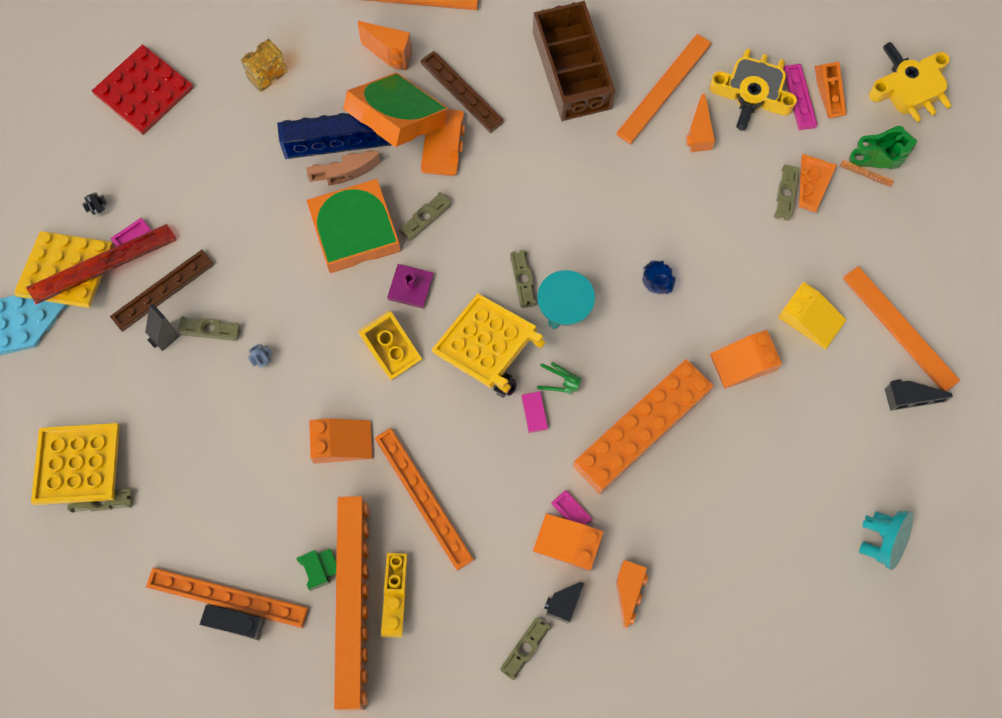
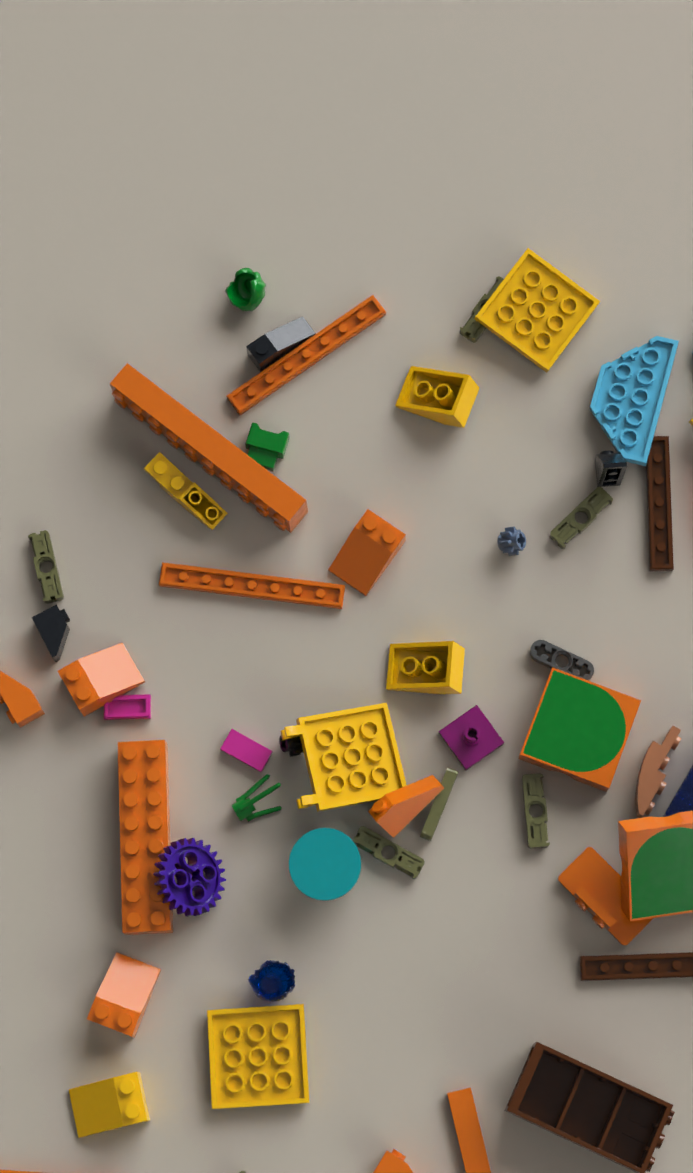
camera: 135 degrees right, 5 degrees up
none -> dark purple gear [153,838,226,917]
none -> yellow plate [207,1004,310,1109]
none -> green hair [225,268,266,311]
none -> orange slope [368,775,444,838]
none -> yellow slope [395,366,479,428]
none -> olive piece [420,767,458,841]
none -> dark grey beam [530,640,594,681]
none -> medium azure plate [590,336,679,466]

